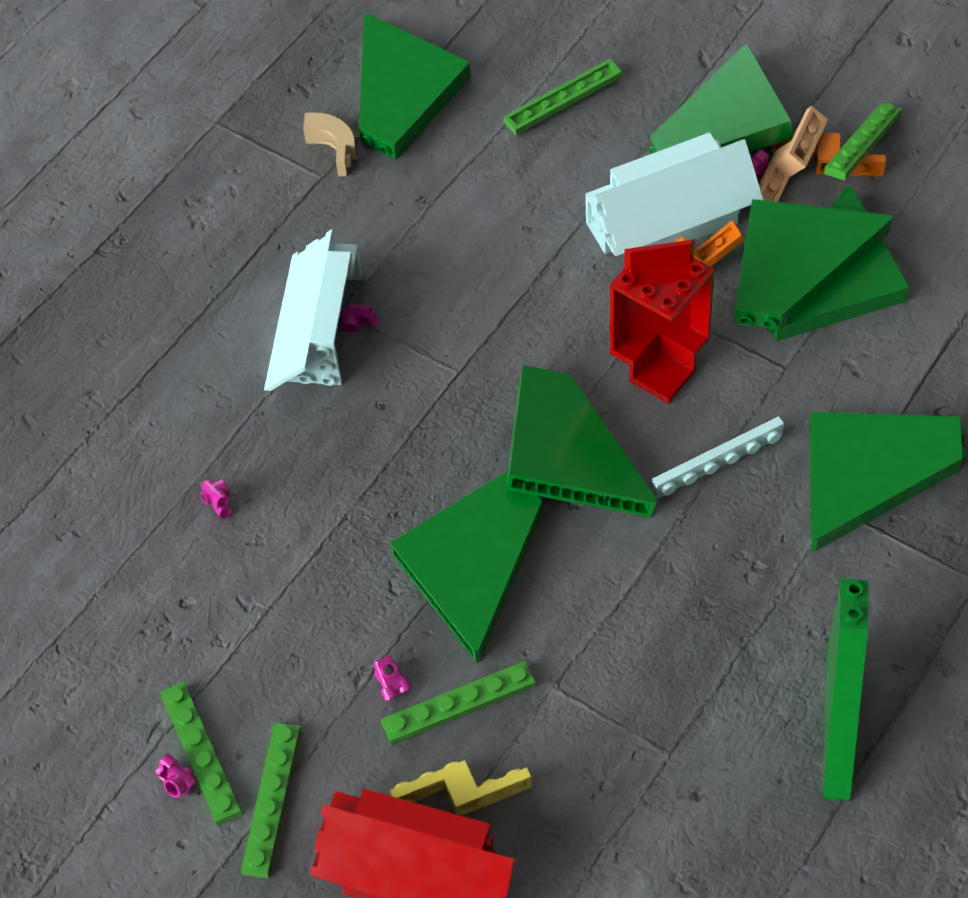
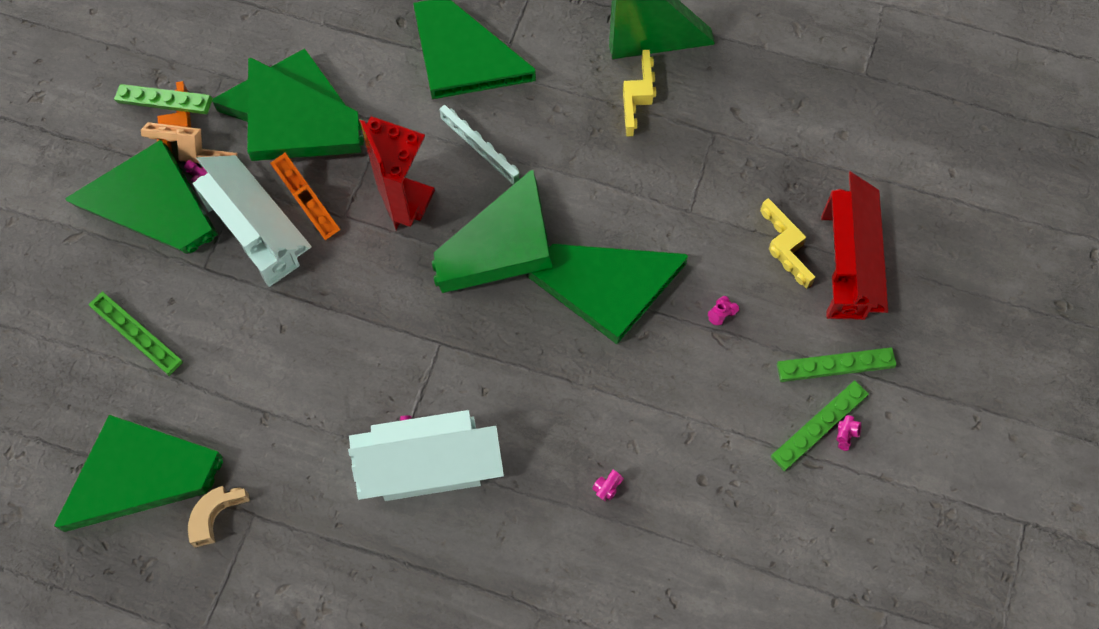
camera: 110 degrees left, 10 degrees up
bright green plate [381,661,536,745] -> none
none -> light yellow bracket [623,50,656,136]

